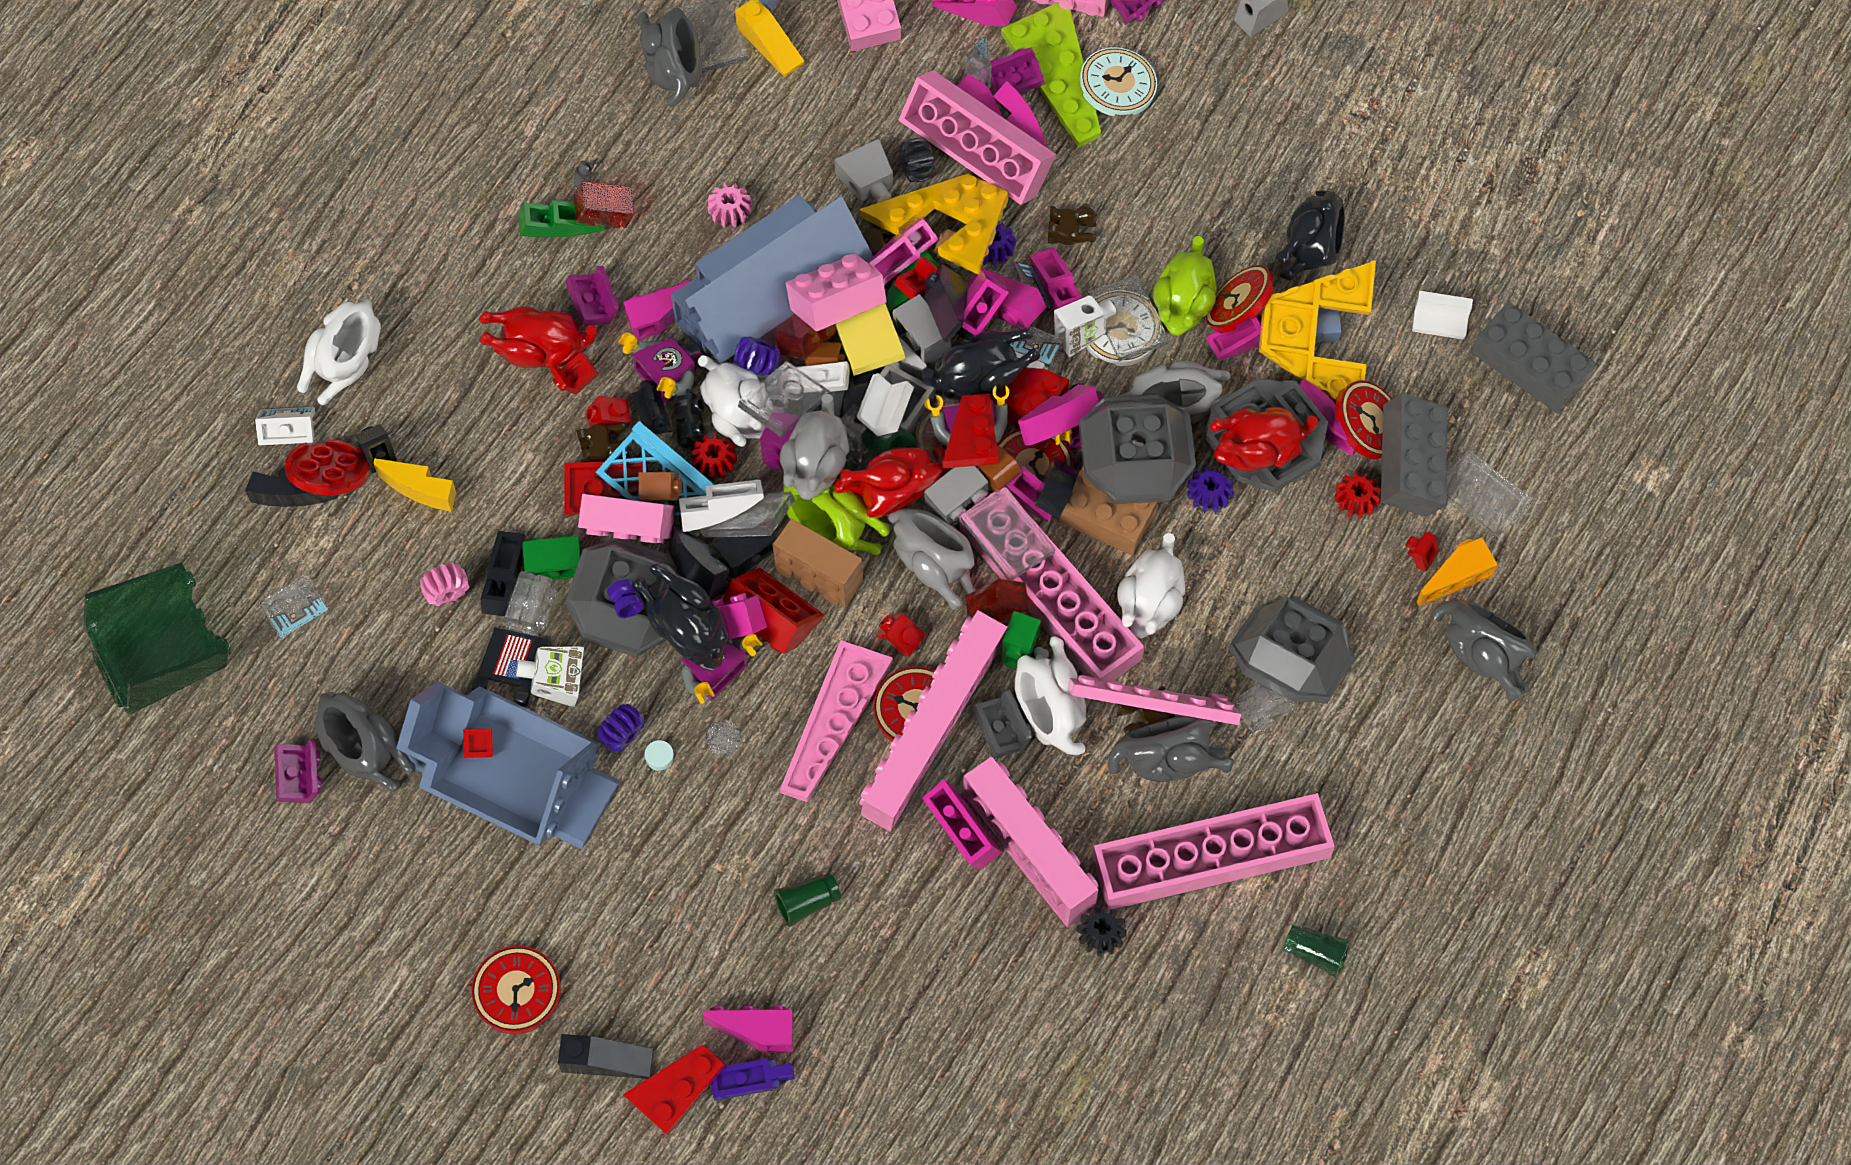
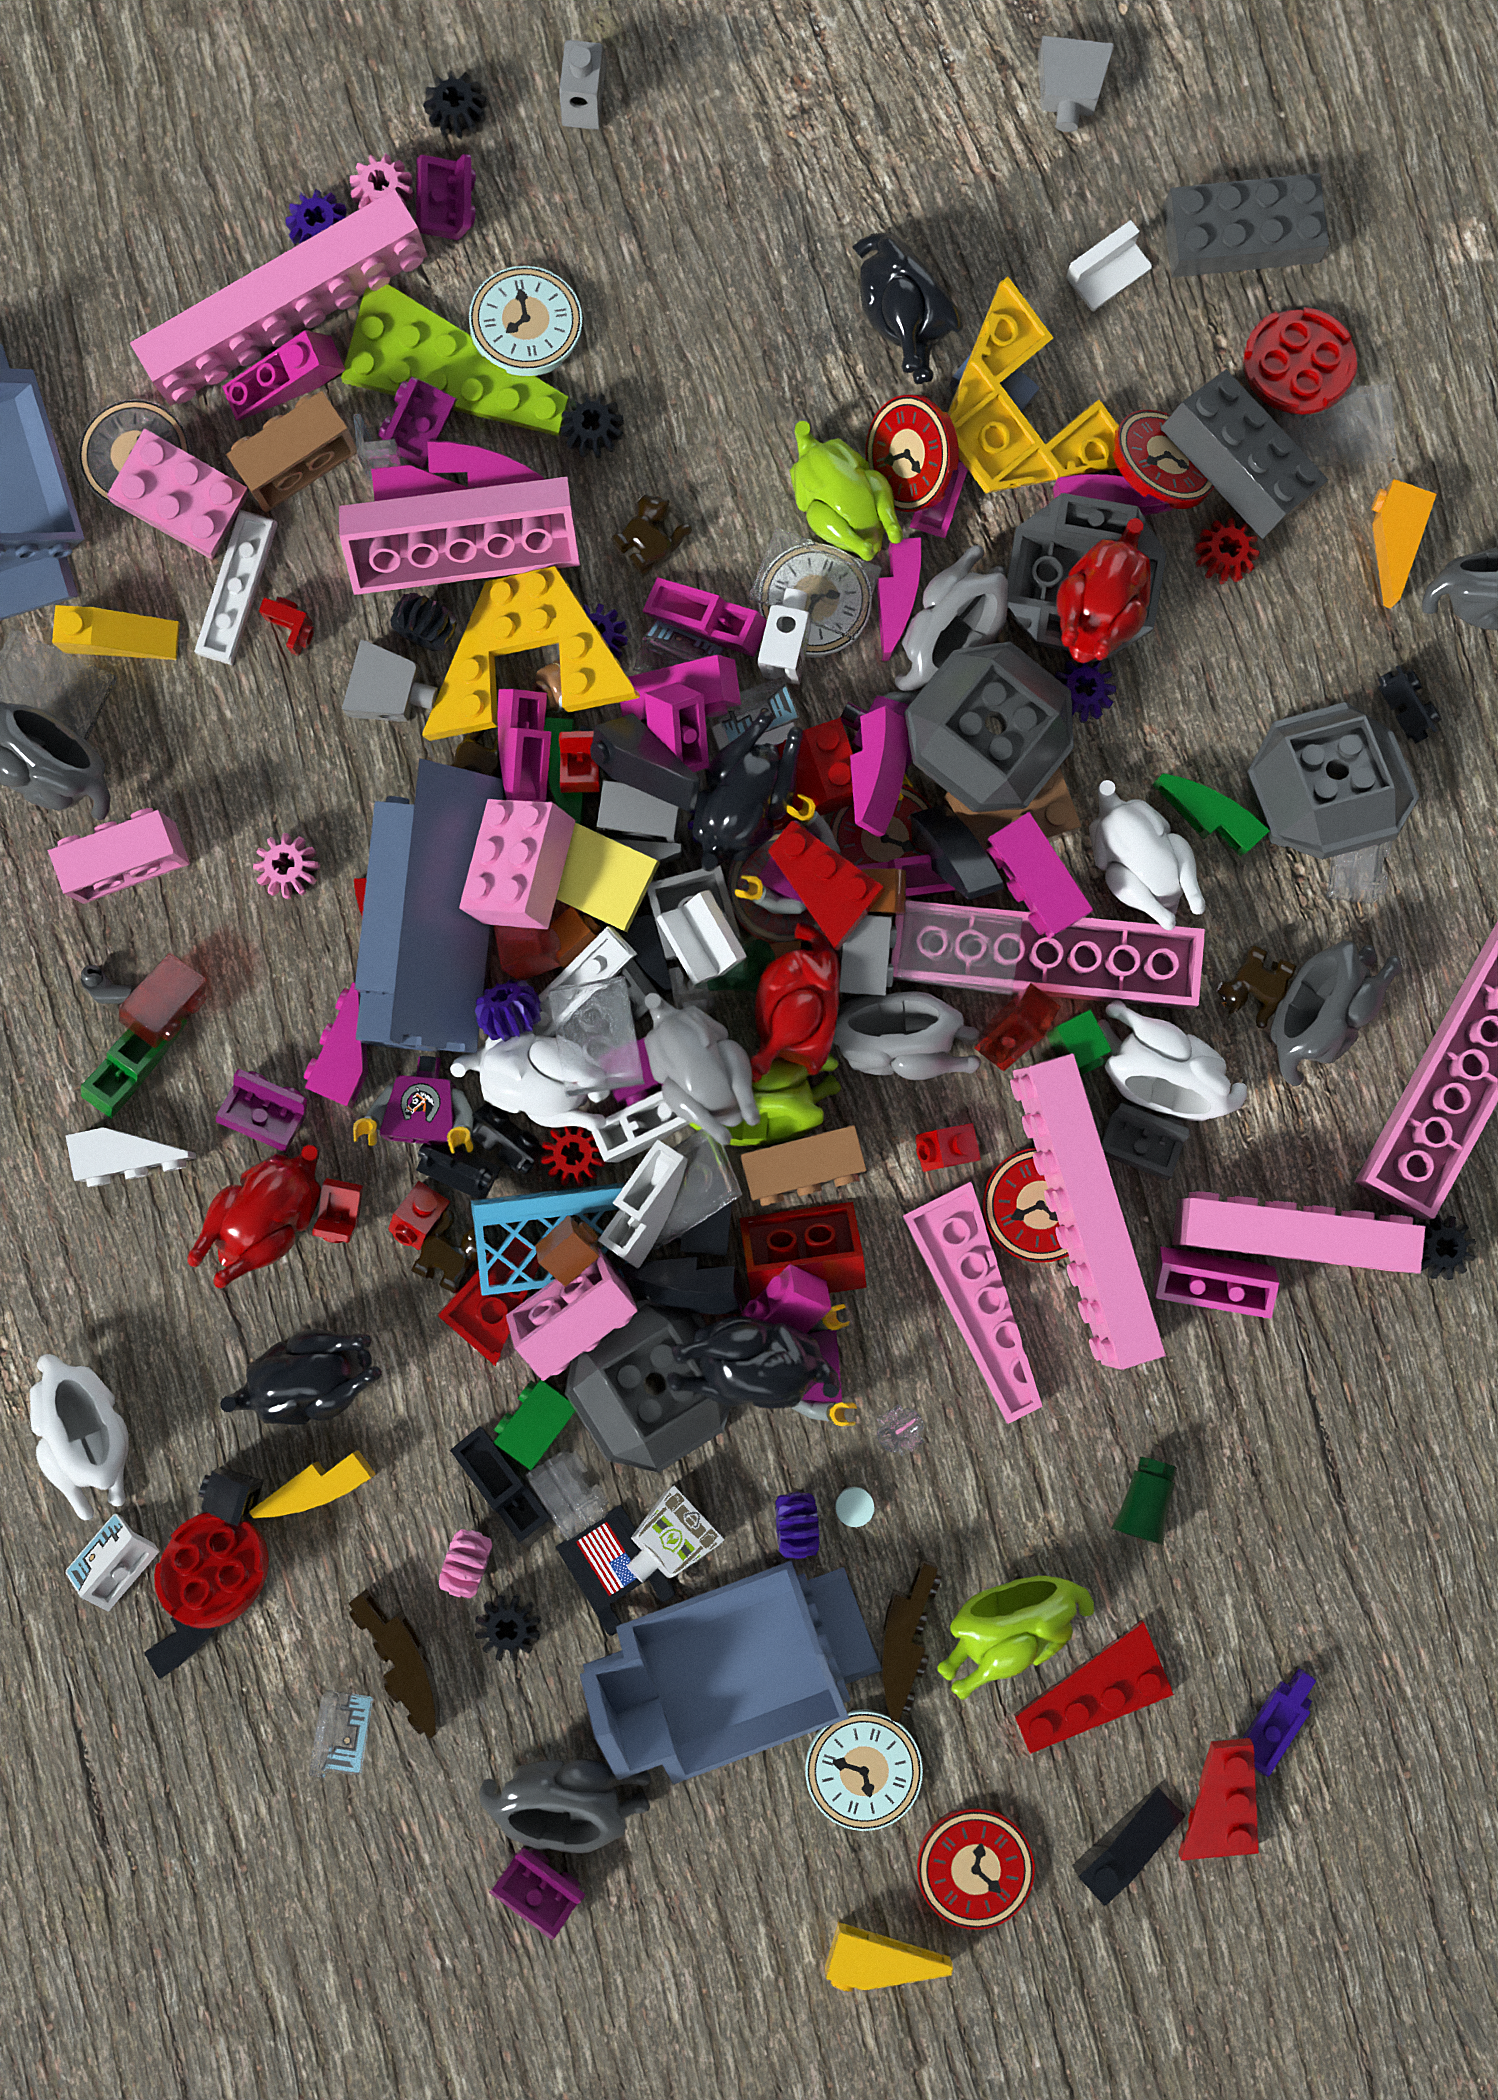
camera: 50 degrees left, 20 degrees up
clear green windscreen [83,562,231,715] -> none
red plate [463,728,493,758] -> none
dark purple wheel [607,579,644,619] -> none
dark pink slope [703,1006,793,1053] -> none
bright pink wing [1067,675,1241,725] -> none
red tile [1405,532,1440,572] -> none
none -> bright pink brick [48,808,190,904]
none -> white slope [65,1127,196,1187]
none -> white tile [194,510,278,665]
none -> black piece [220,1329,382,1425]
none -> medium nougat brick [226,391,359,514]
none -> red bracket [258,597,314,656]
none -> dark brown slope [348,1589,441,1740]
none -> black gear [475,1593,541,1661]
none -> black gear [560,392,624,459]
none -> white slope [591,1091,691,1163]
none -> tile [805,1709,923,1831]
none -> yellow slope [825,1922,953,1992]
none -> dark pink slope [876,537,921,661]
none -> dark brown slope [881,1558,942,1723]
none -> lime piece [937,1575,1095,1700]
none -> dark pink brick [986,812,1093,939]
none -> red wing [1013,1620,1174,1754]
none -> light grey torso [1038,36,1113,132]
none -> green slope [1152,773,1270,857]
none -> red tile [1243,307,1358,415]
none -> black hinge [1377,665,1442,744]

